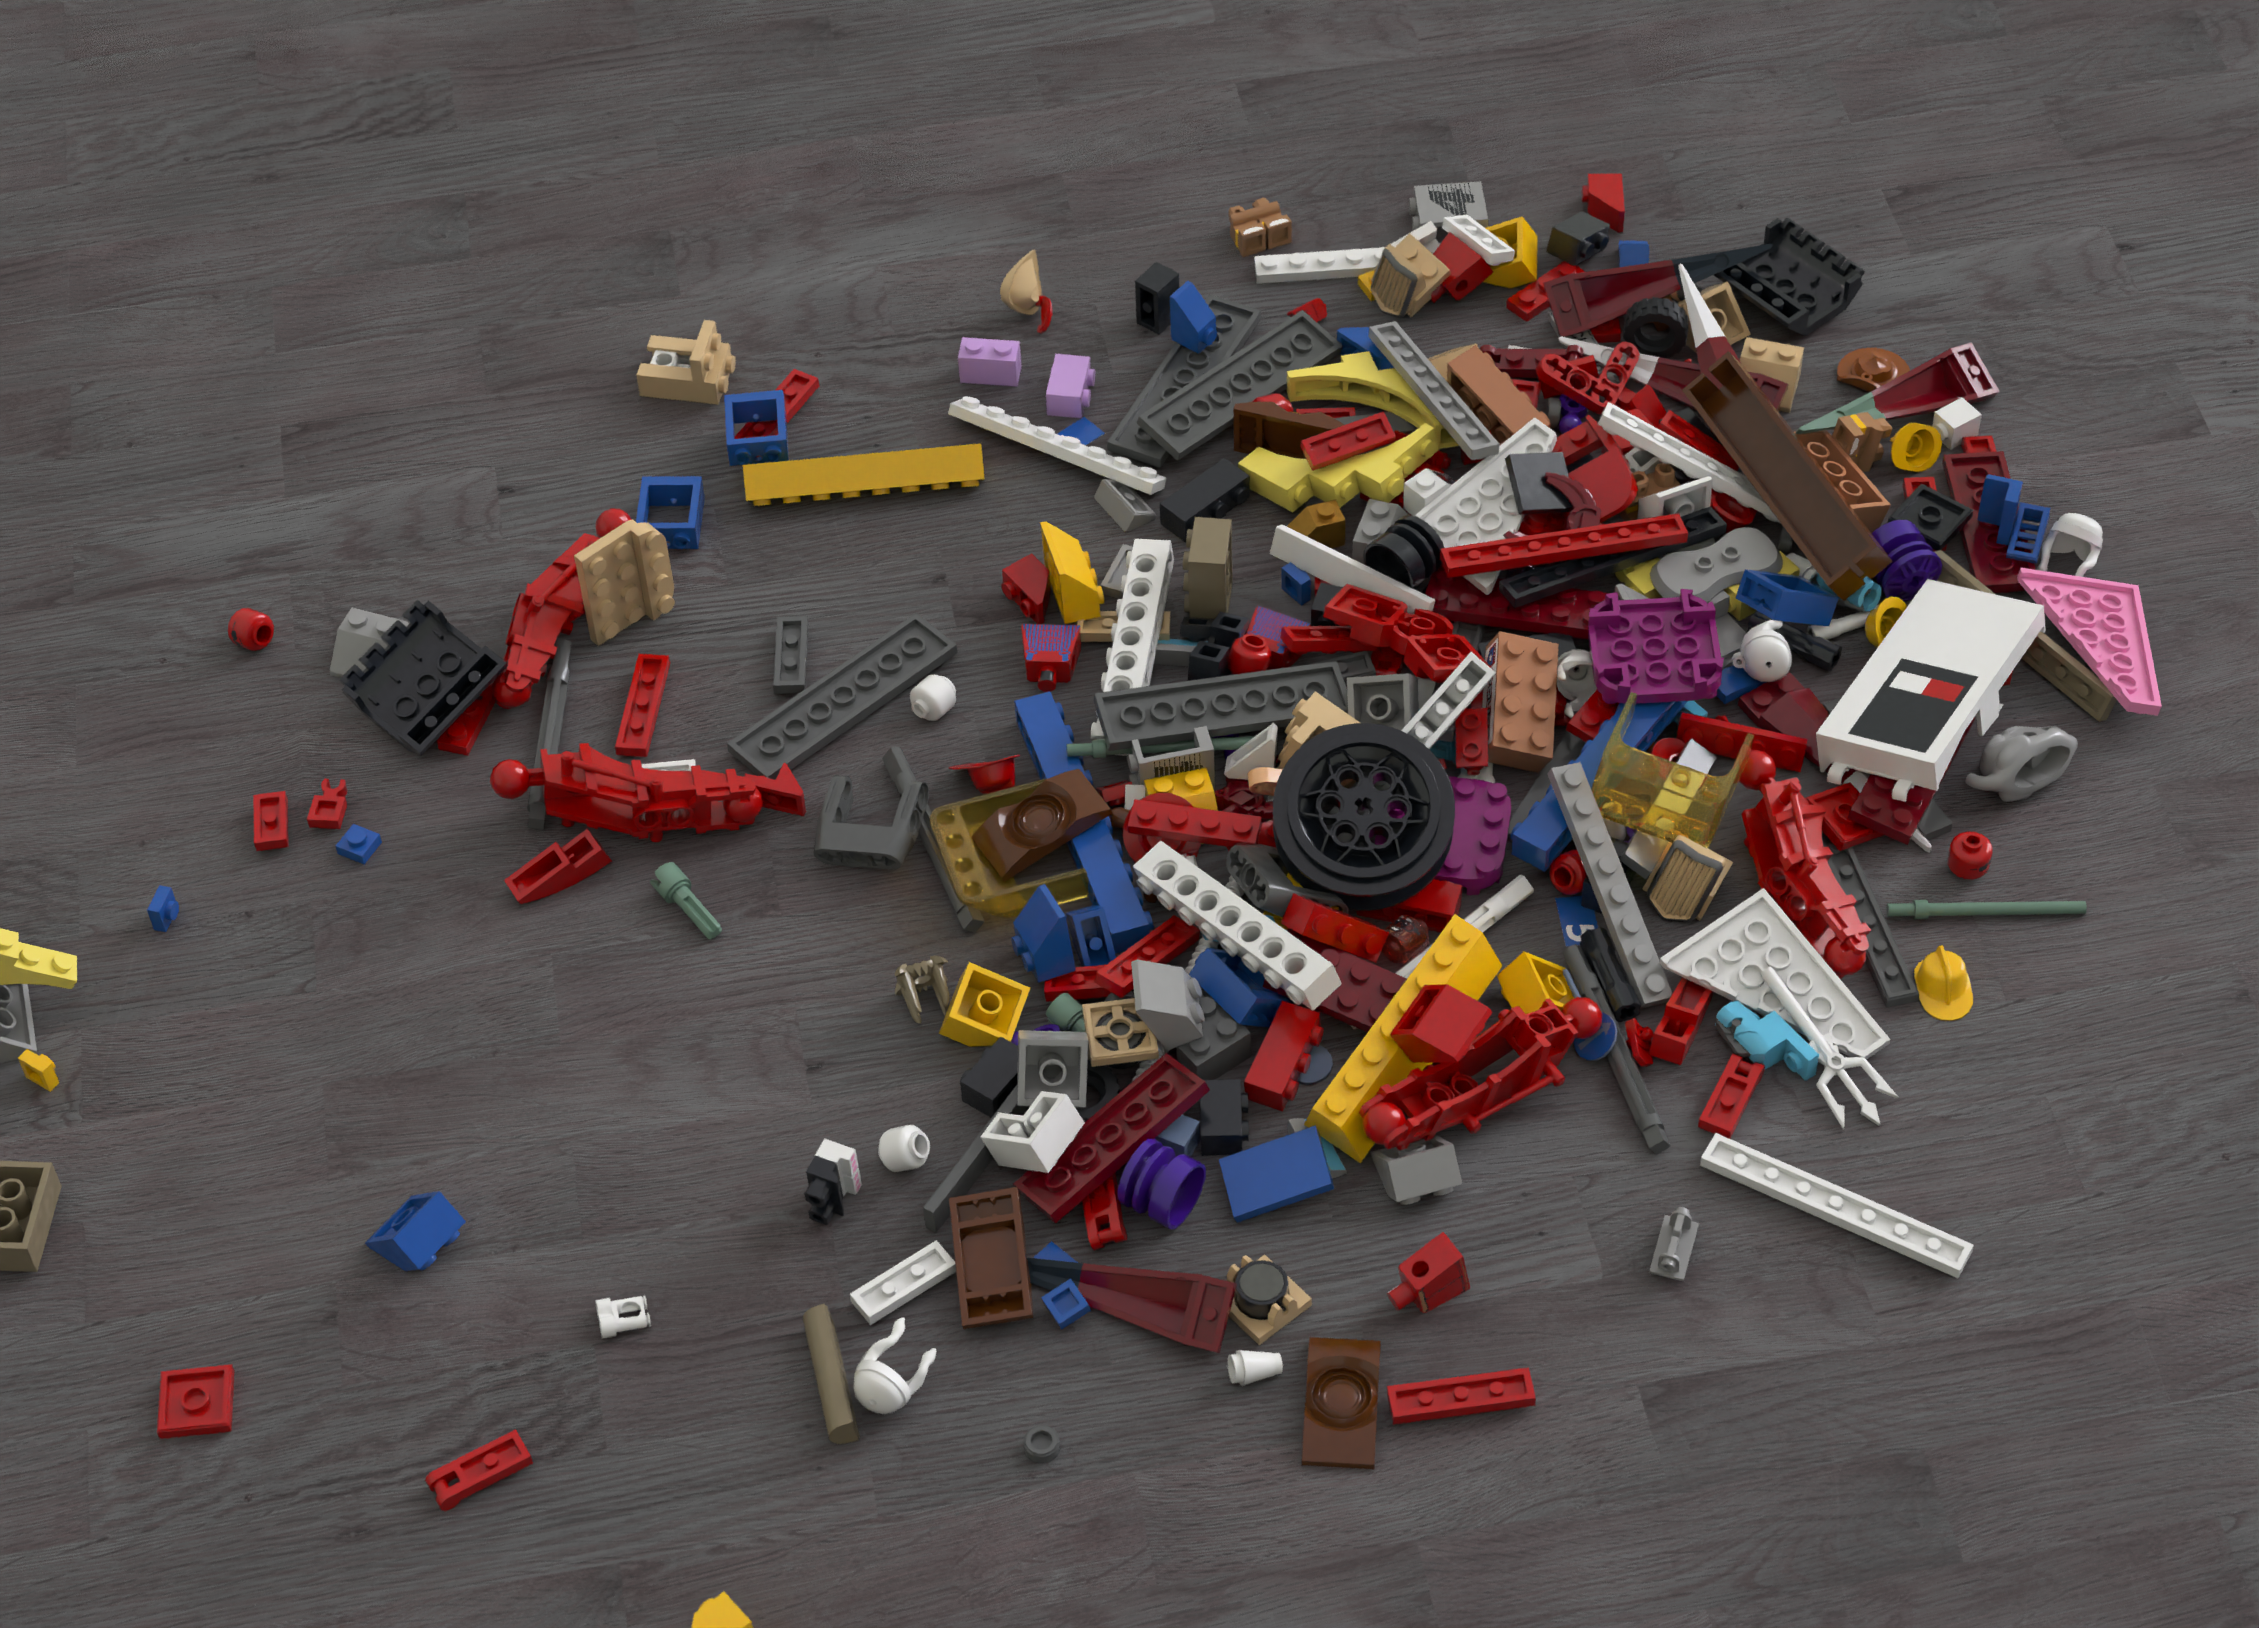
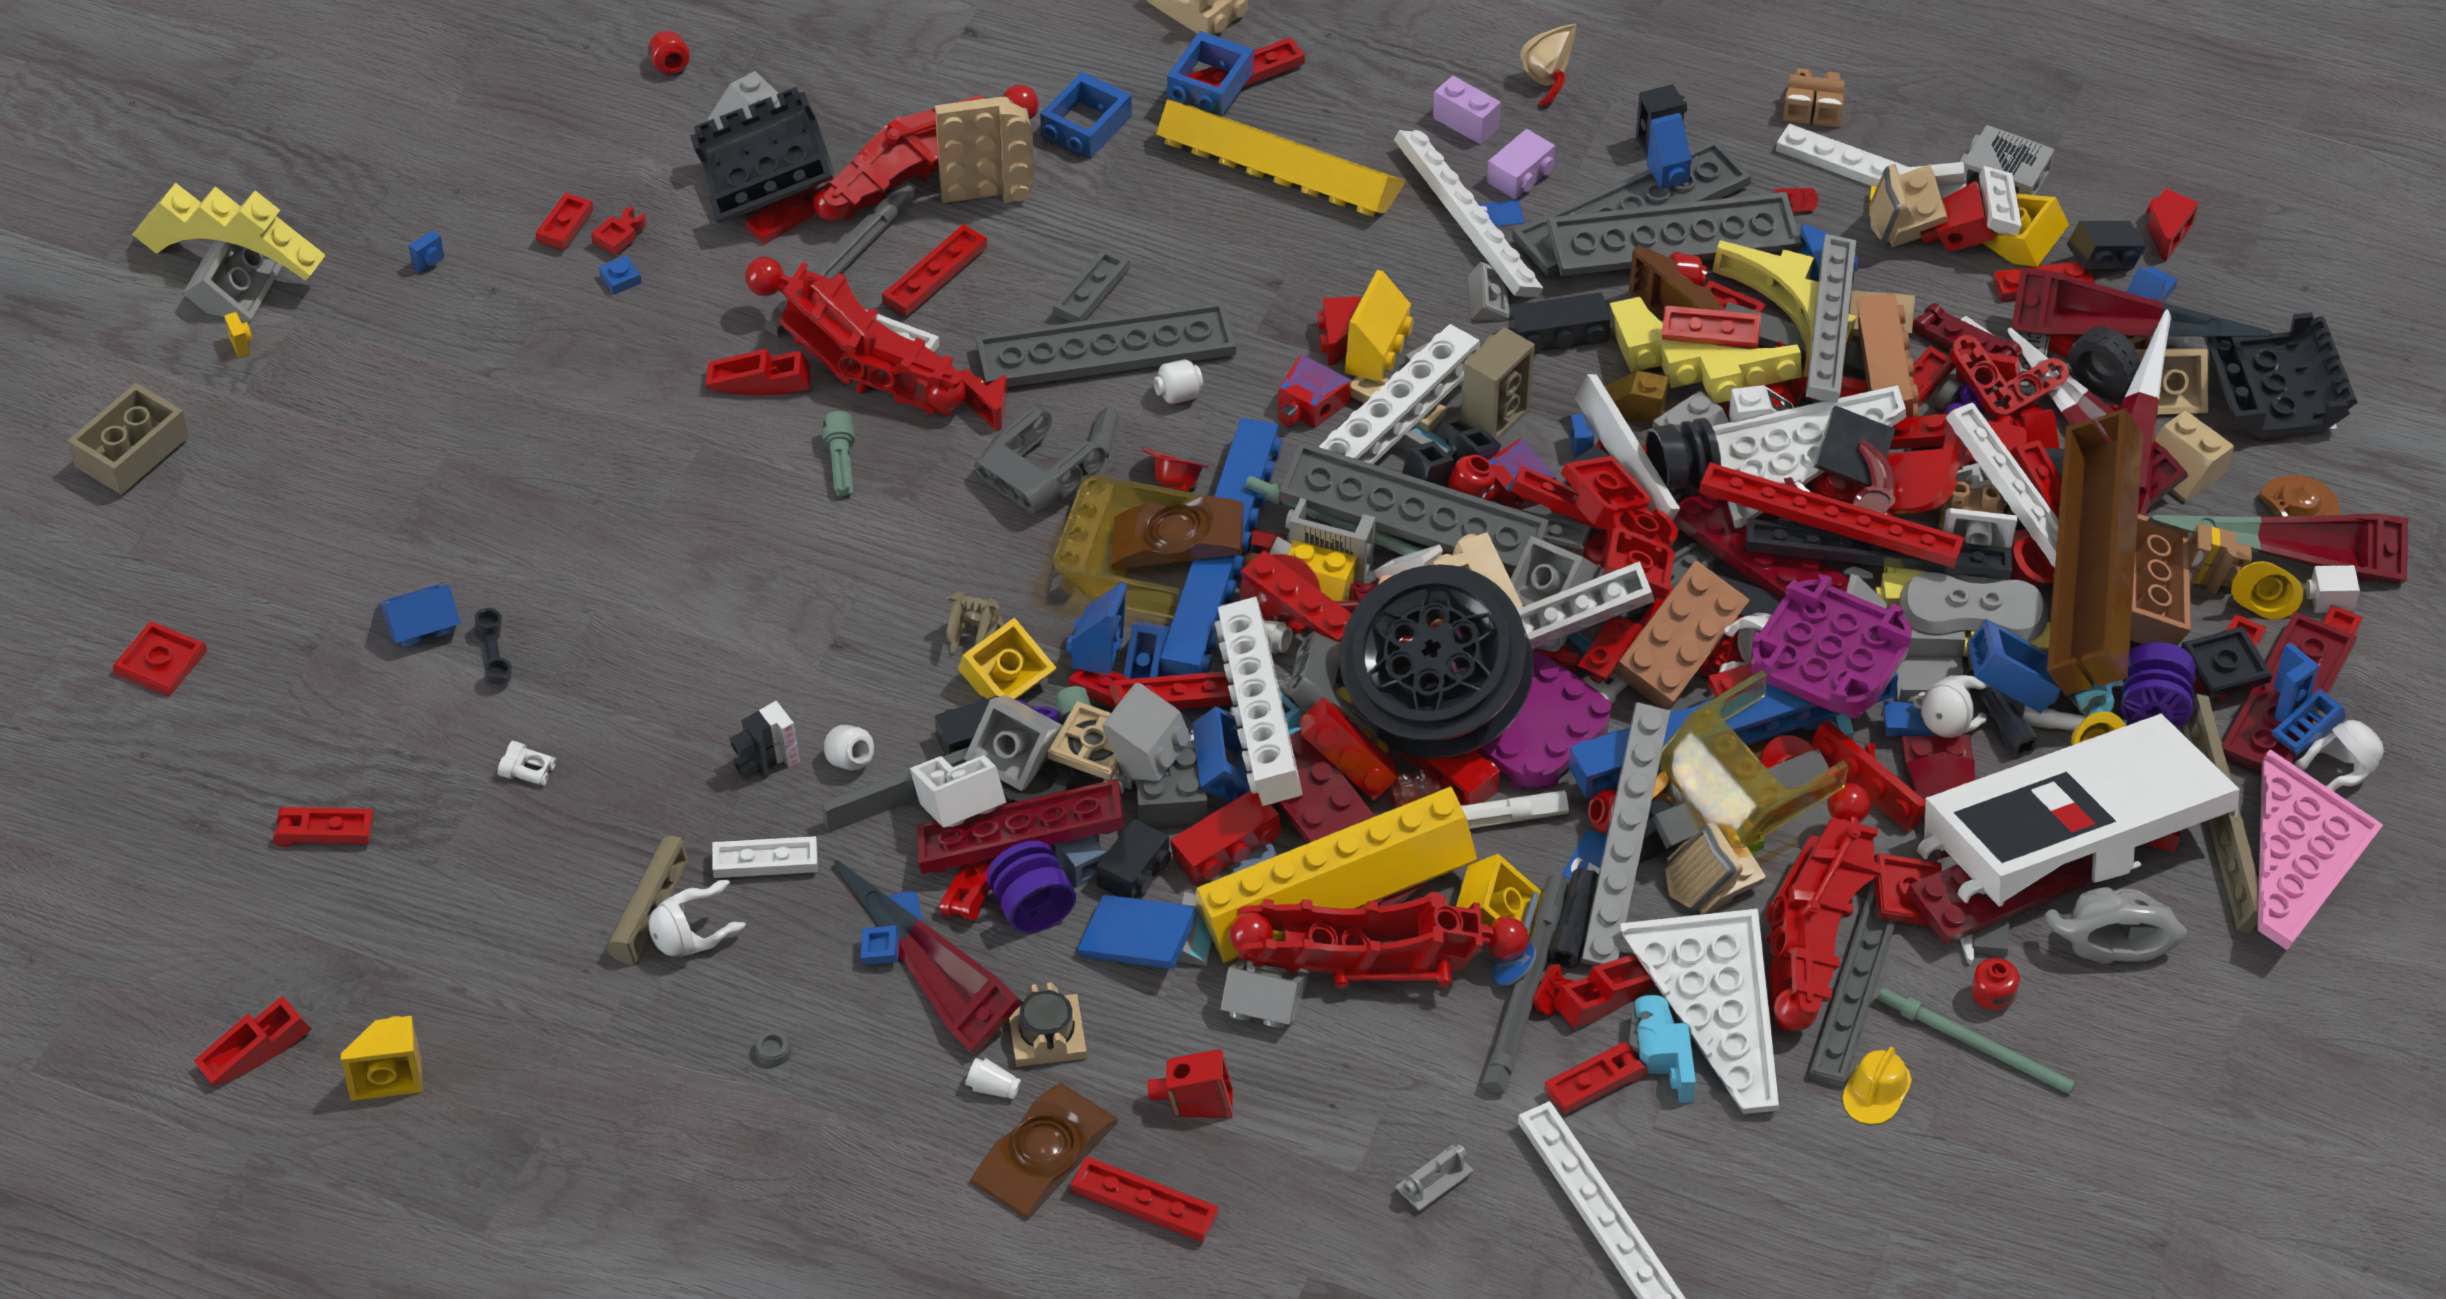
camera: 30 degrees right, 0 degrees up
reddish brown slope [949,1187,1033,1329] -> none
red slope [1390,984,1492,1063] -> none
white piece [1761,967,1899,1130] -> none
none -> black bar [475,608,512,685]

